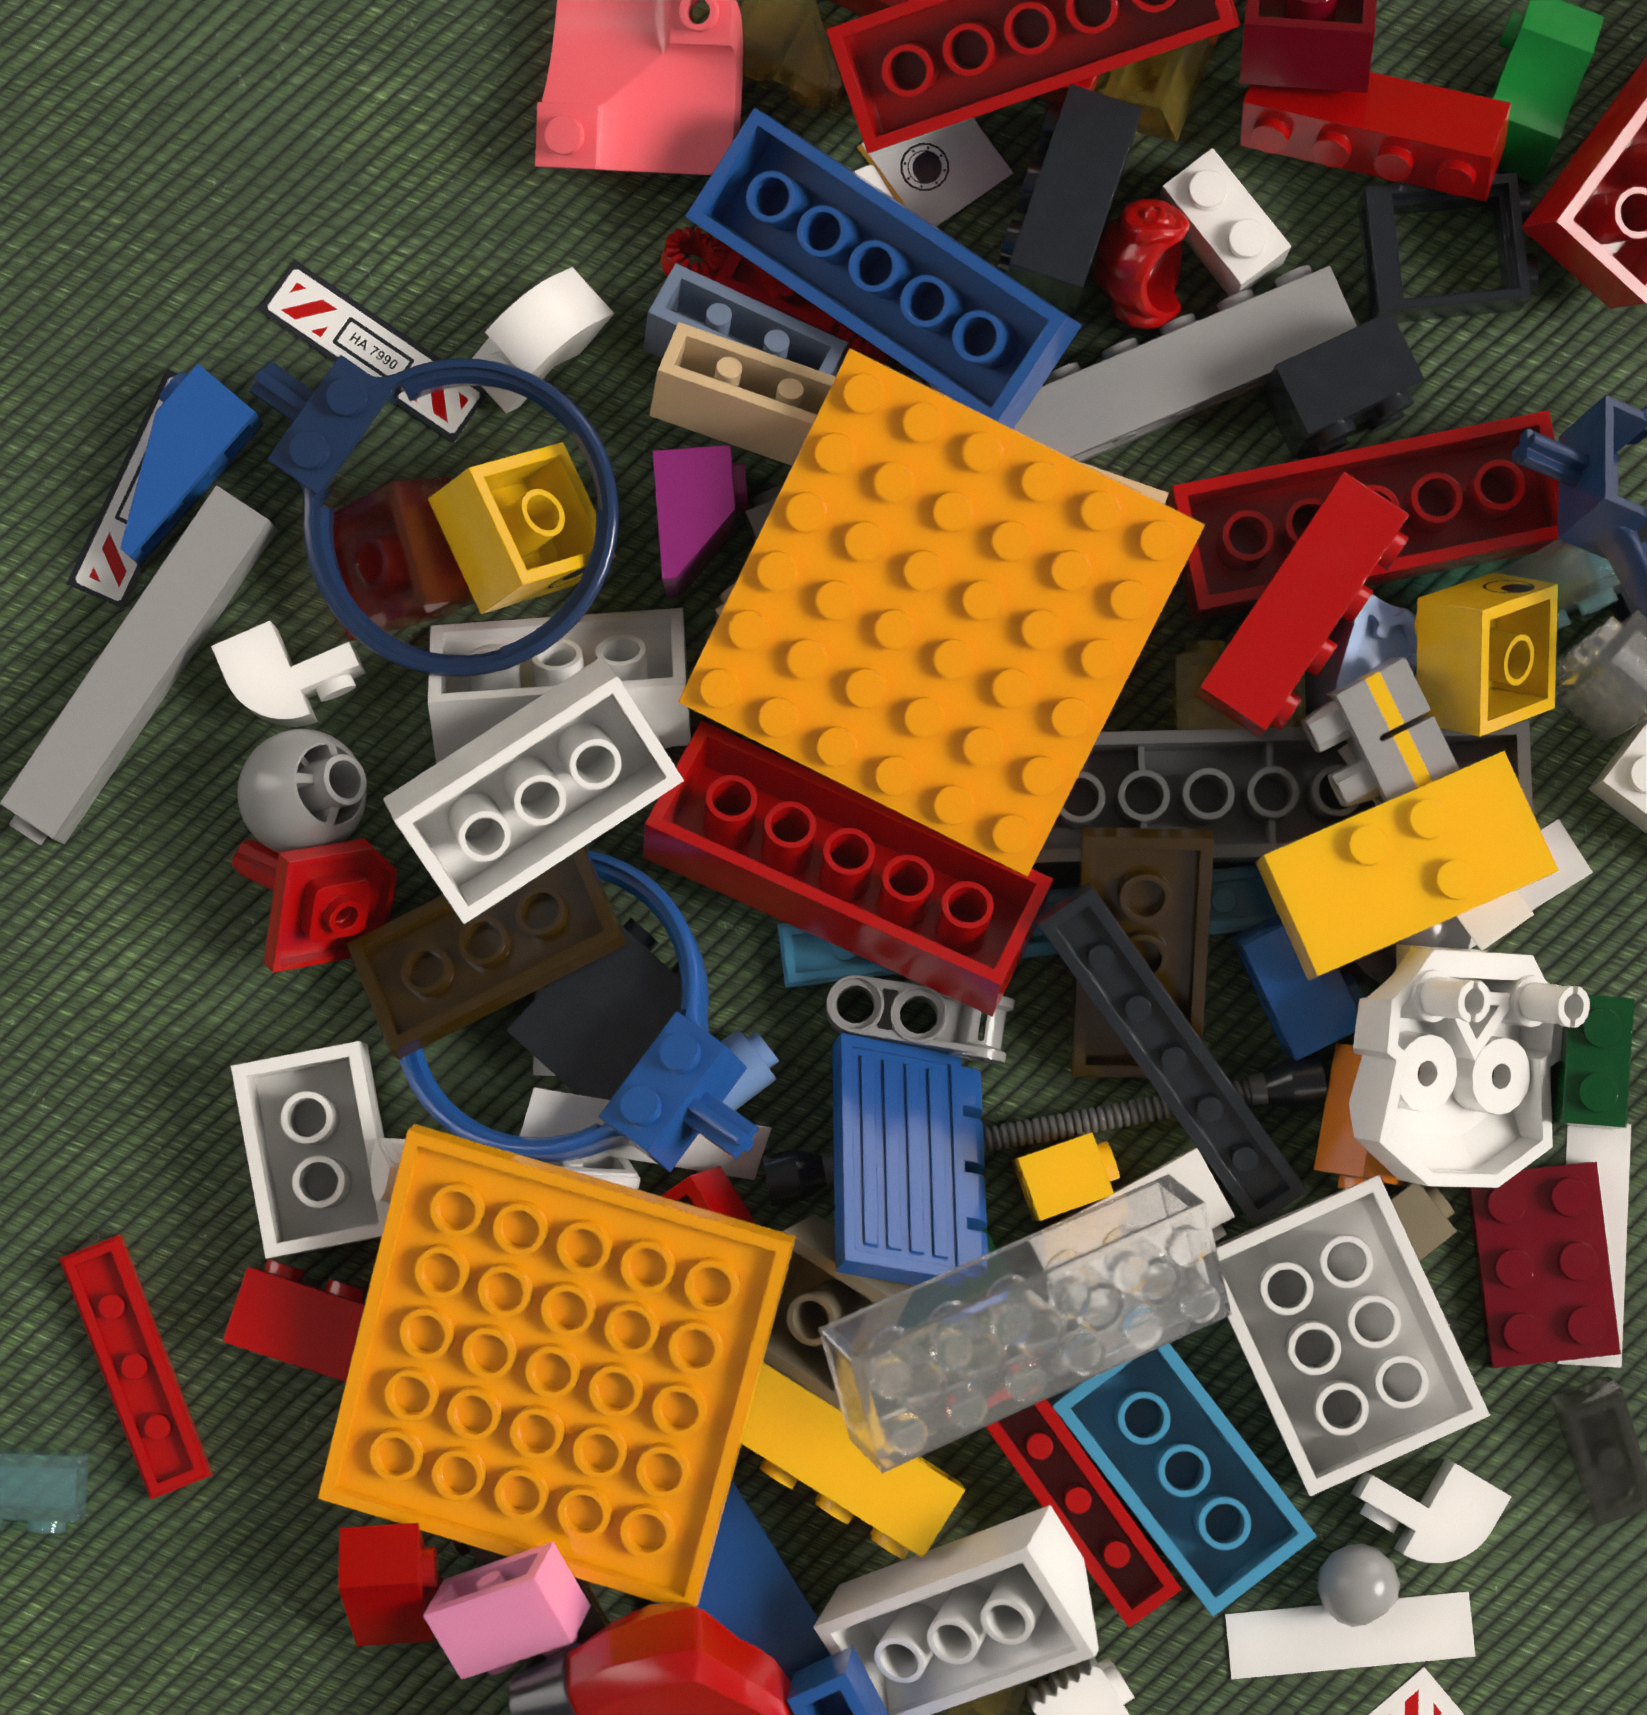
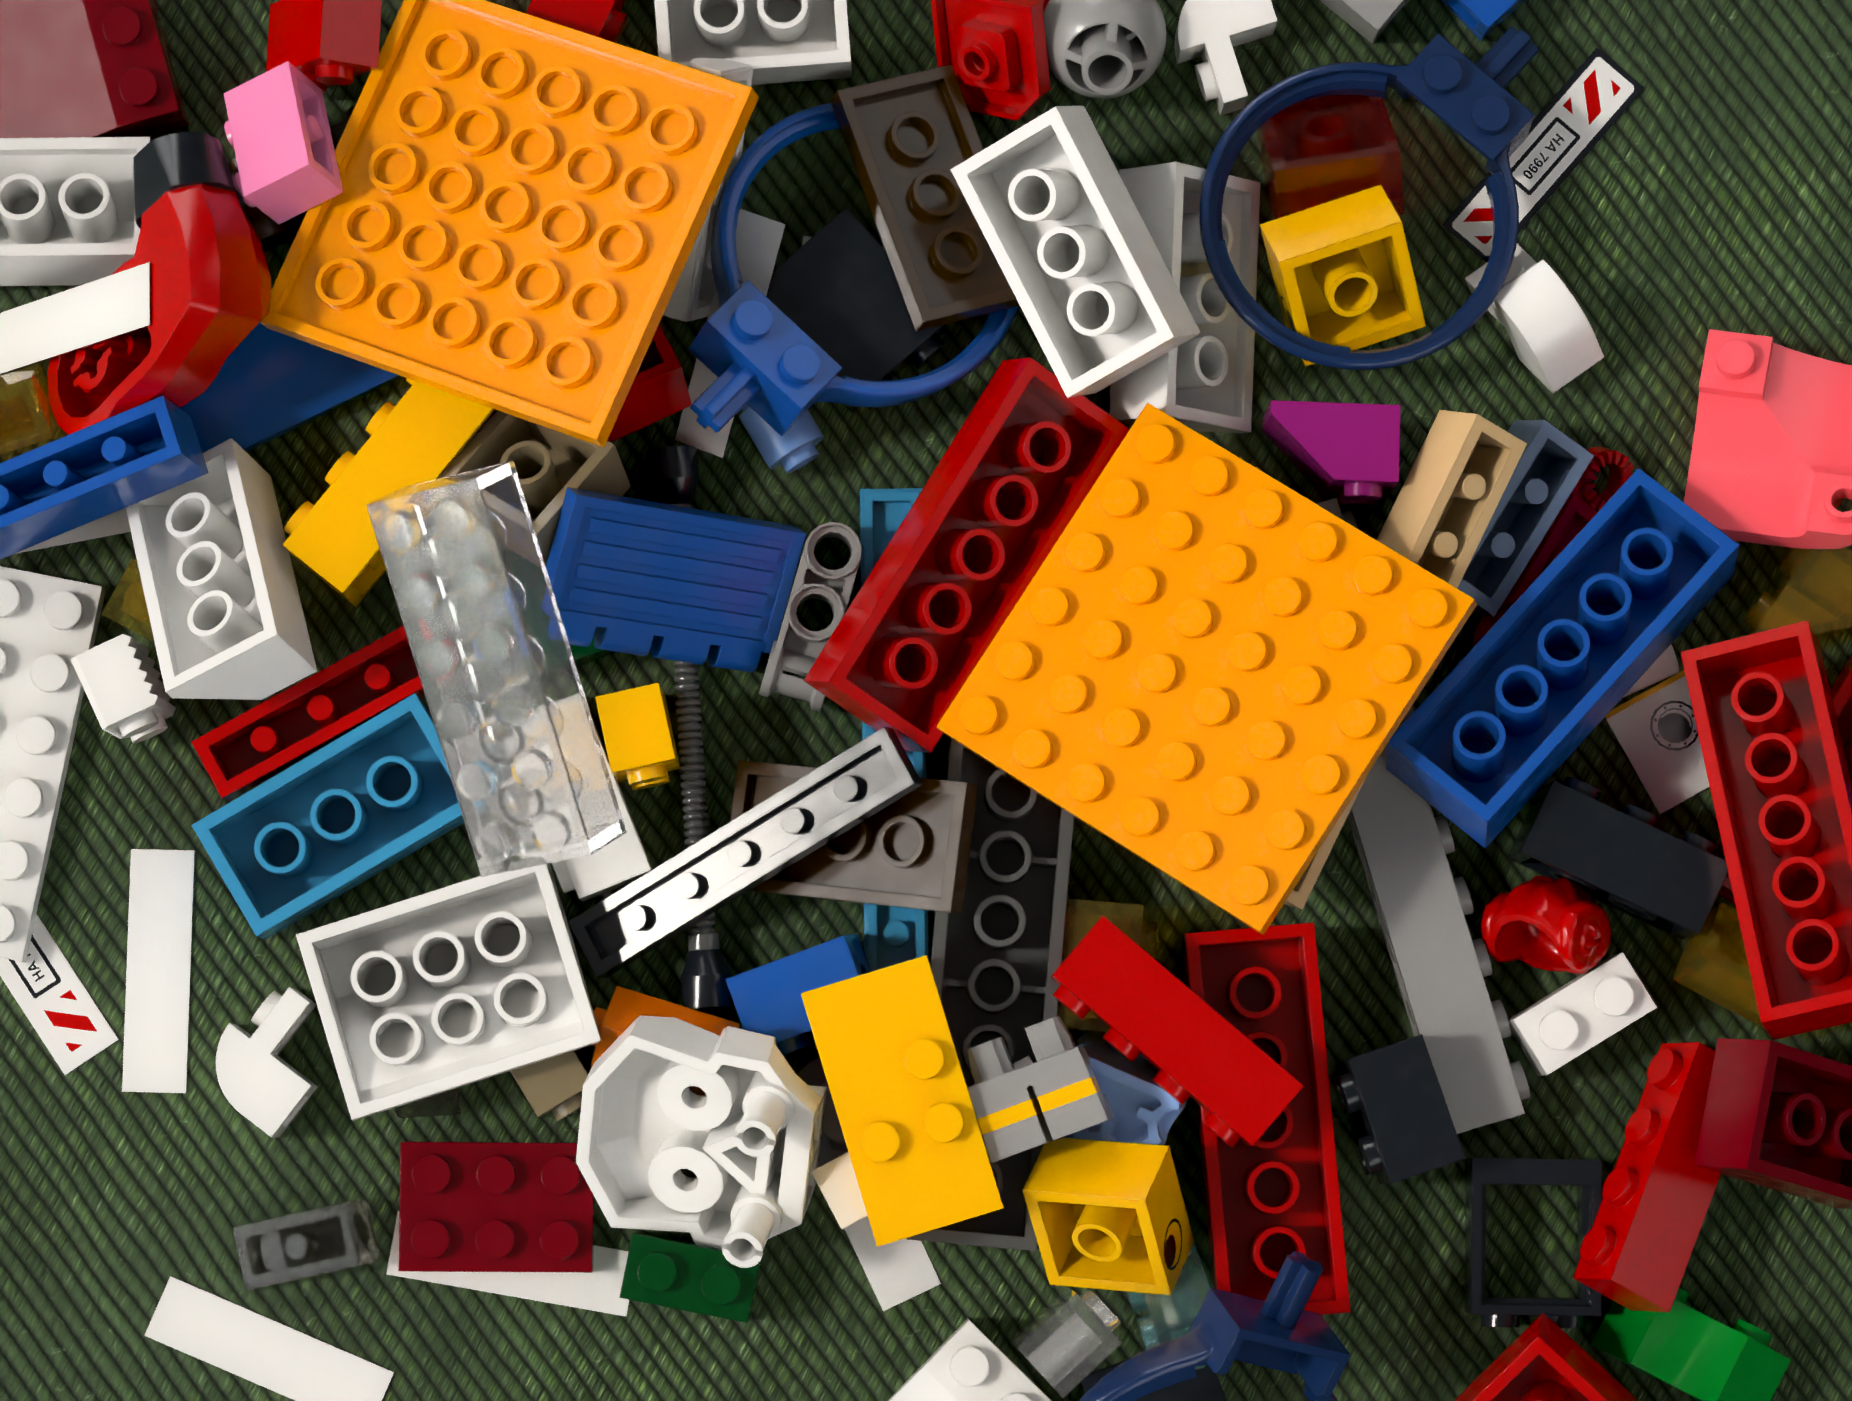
camera: 95 degrees right, 0 degrees up
light grey piece [1317,1544,1400,1627] -> none

